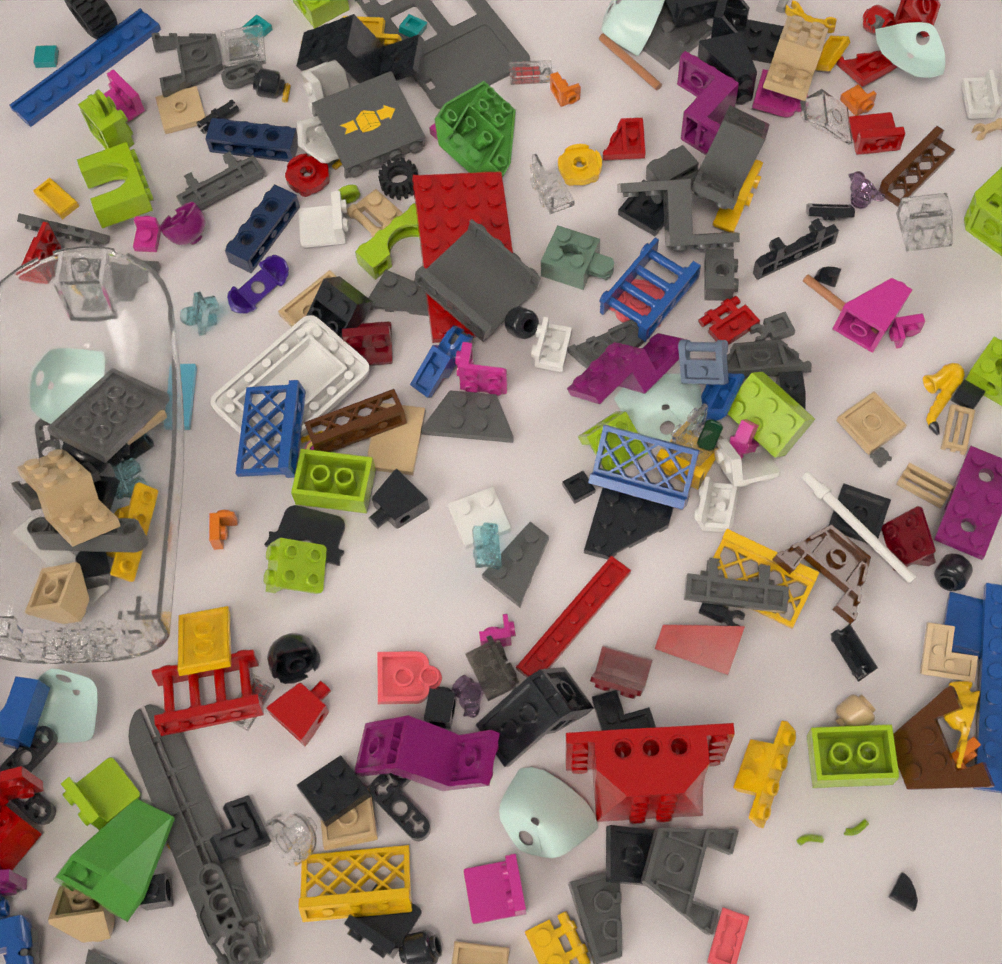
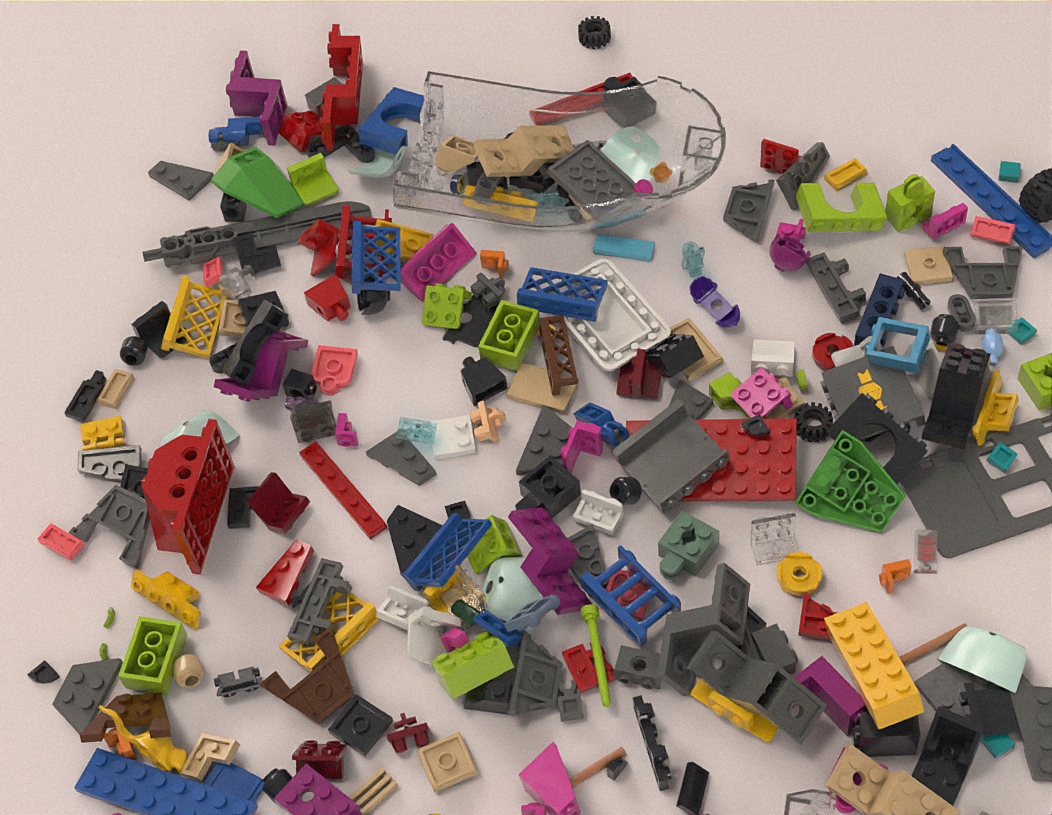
camera: 105 degrees right, 10 degrees down
dark blue brick [225,184,300,274] -> none
dark pink bracket [463,854,526,924] -> none
black bracket [476,667,594,767] -> none
white bar [802,471,917,584] -> none
dark grey piece [870,447,892,468] -> none
none -> dark grey wing [52,658,123,735]
none -> coral plate [203,256,224,288]
none -> black arch [222,300,289,386]
none -> red bracket [298,219,339,277]
none -> blue fence [352,221,401,294]
none -> dark red hips [387,712,429,754]
none -> dark pink slope [395,222,477,302]
none -> dark blue tile [450,174,464,194]
none -> dark grey hips [470,272,506,309]
none -> light nougat hips [470,401,506,443]
none -> black brick [515,456,581,519]
none -> lime piece [581,604,611,707]
none -> dark pink plate [634,179,653,199]
none -> clear orange plate [649,162,672,183]
none -> dark pink bracket [731,367,793,418]
none -> black tile [740,414,770,437]
none -> yellow brick [824,602,924,729]
none -> black arch [826,393,928,485]
none -> dark azure window [865,317,931,373]
none -> coral plate [970,216,1016,245]
none -> light blue plant [981,329,1003,366]

